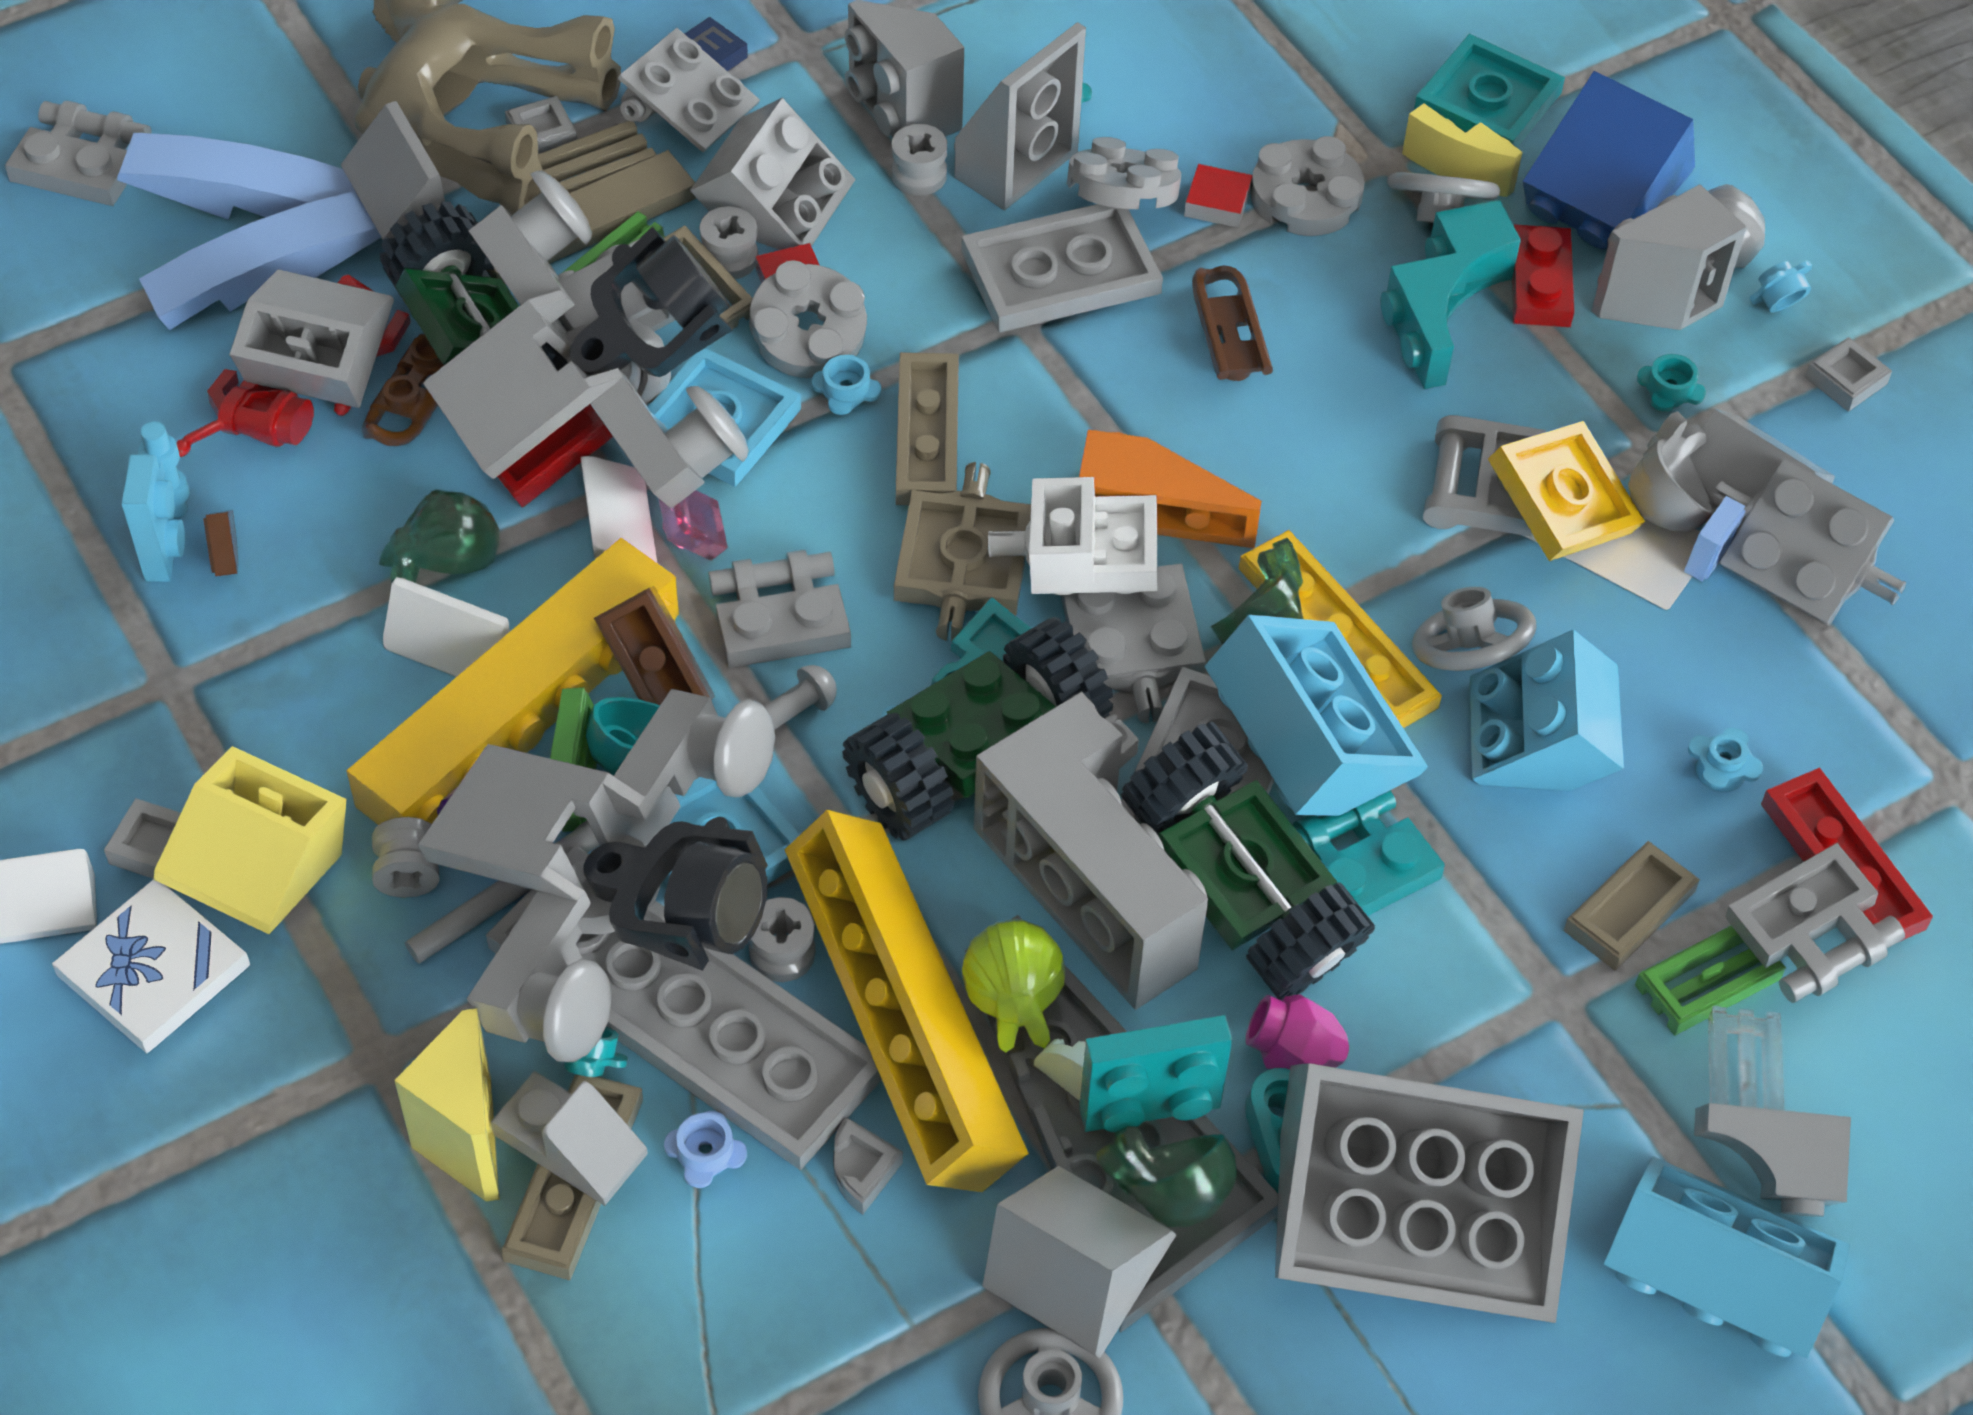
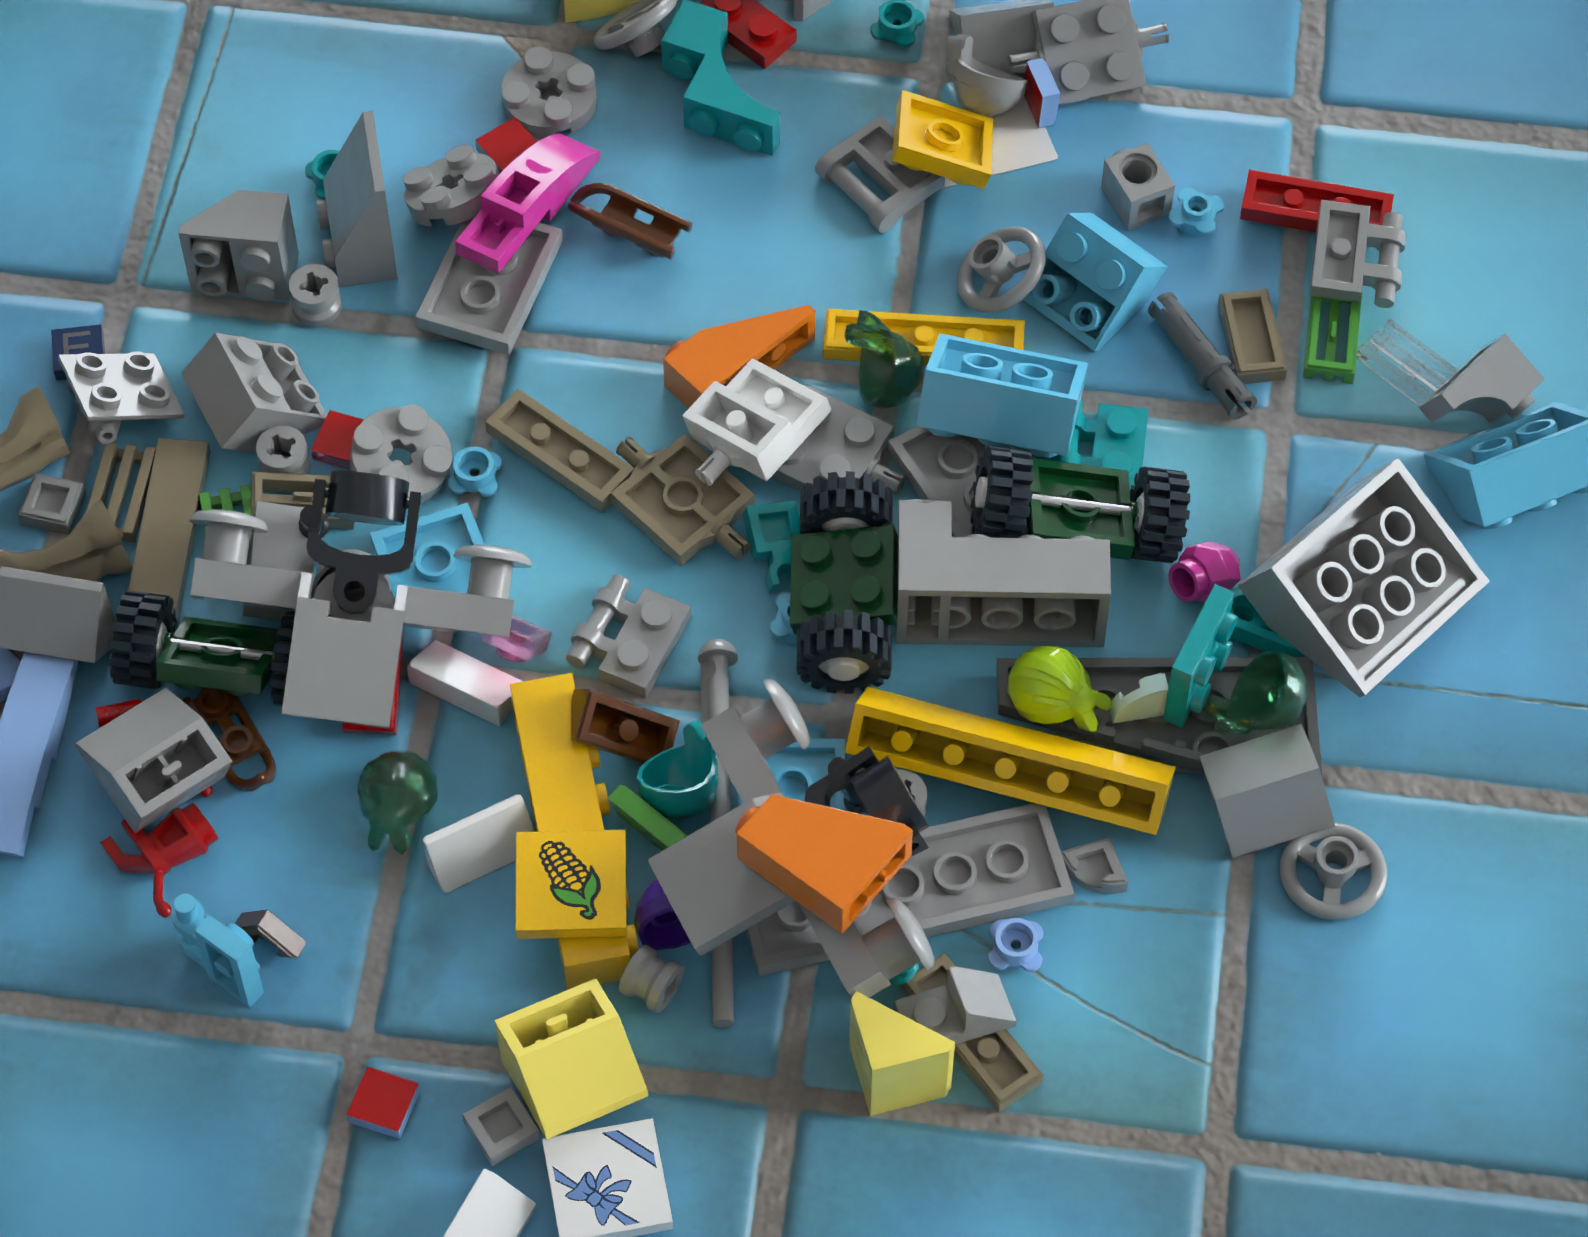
camera: 50 degrees left, 5 degrees up
none -> red tile [346,1066,421,1139]
none -> dark pink slope [455,133,600,274]
none -> yellow tile [515,829,627,939]
none -> orange slope [735,794,913,934]
none -> light grey brick [1101,143,1175,231]
none -> dark grey pin [1148,292,1257,420]

